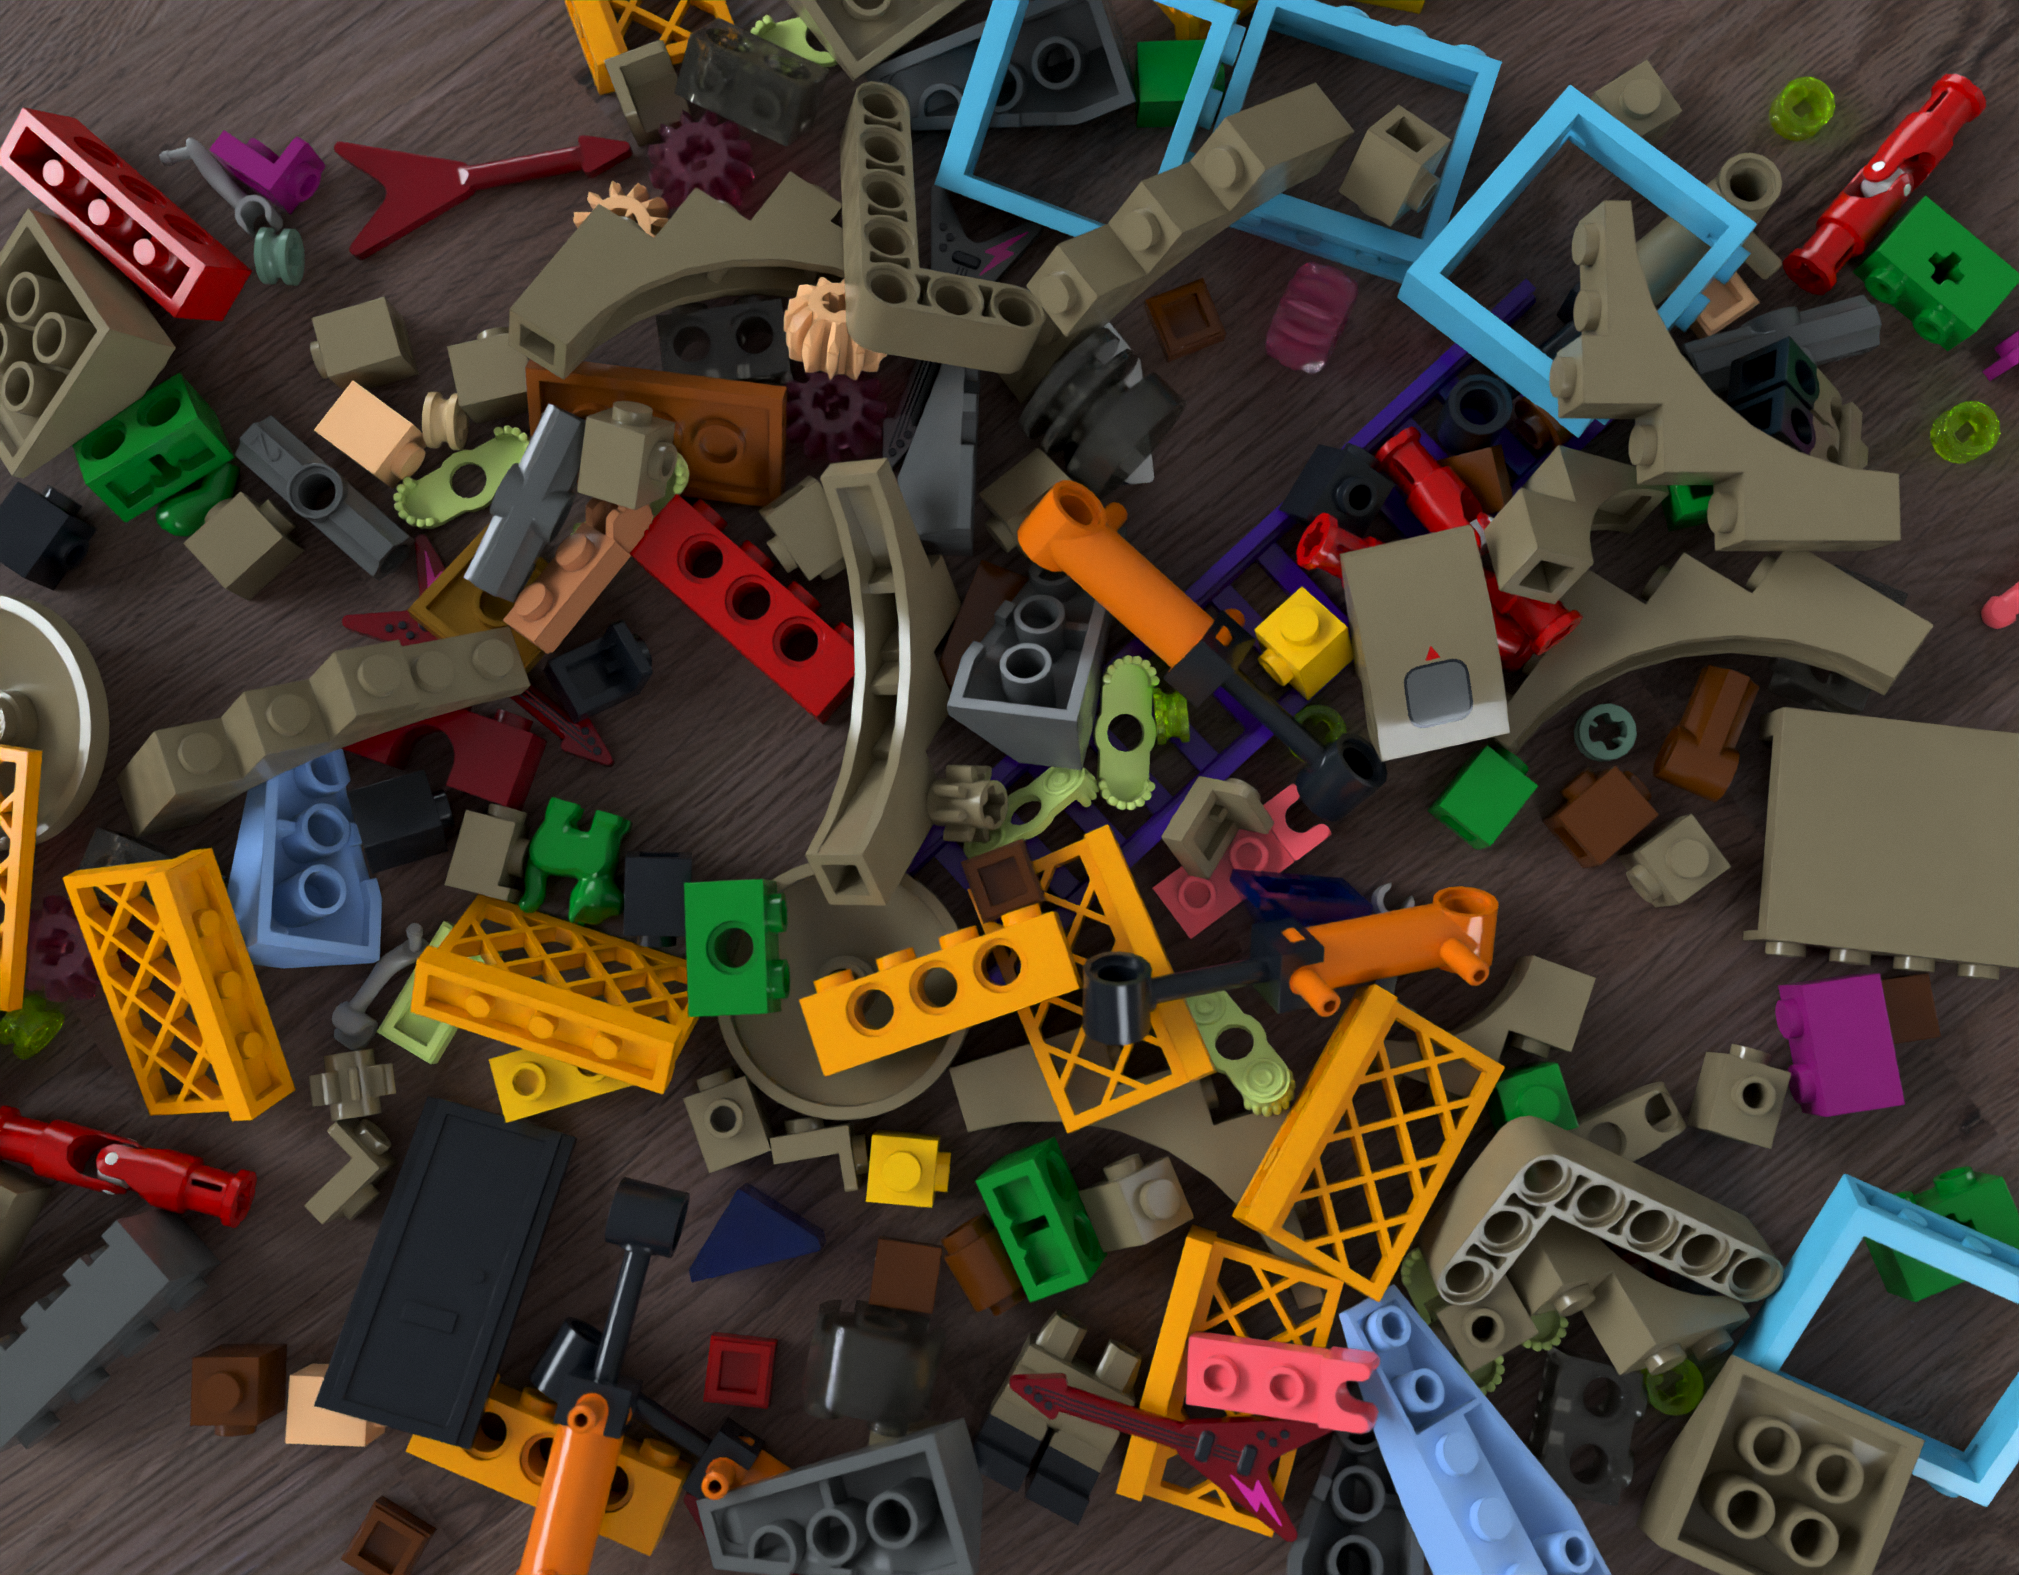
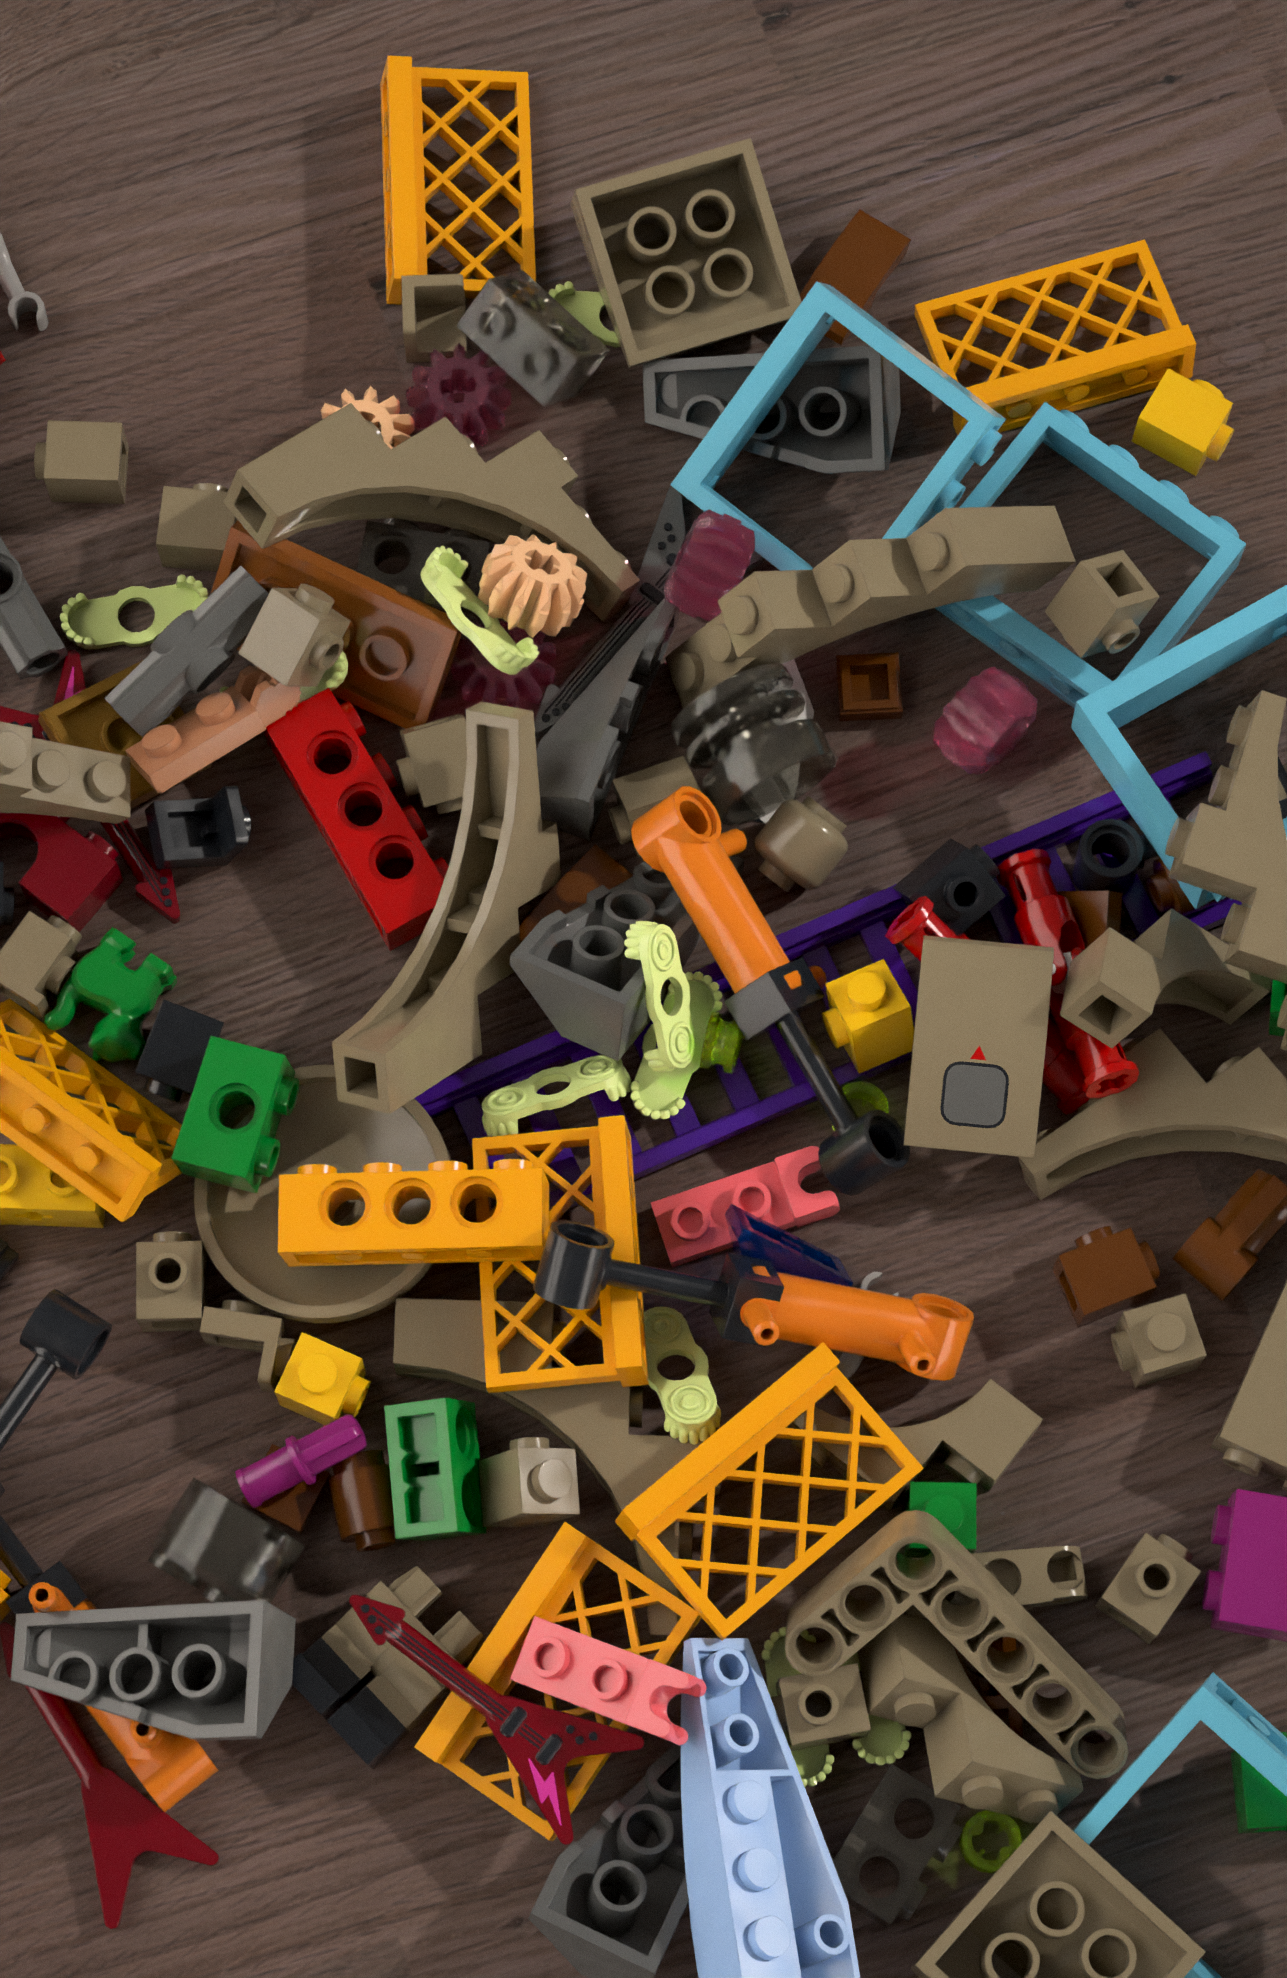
camera: 15 degrees right, 10 degrees down
magenta bracket [209,130,325,215] -> none
sand green bush [254,227,305,286] -> none
light nougat brick [314,380,426,489] -> none
dark red piece [334,135,633,260] -> none
tan bush [422,391,469,450] -> none
clear blue slope [689,1183,827,1283] -> none
red tile [703,1332,778,1409] -> none
dark tan beam [840,81,1047,374] -> none
dark tan gear [927,764,1008,843] -> none
reddish brown tile [961,839,1047,924] -> none
green brick [1134,39,1225,128] -> none
dark tan bracket [1161,776,1274,880] -> none
green brick [1427,746,1538,850] -> none
sand green bush [1574,703,1637,762] -> none
none -> magenta axle [235,1414,367,1508]
none -> yellowish green piece [420,546,539,675]
none -> yellowish green piece [624,921,695,1072]
none -> clear pink gear [664,509,755,622]
none -> dark tan head [754,796,848,892]

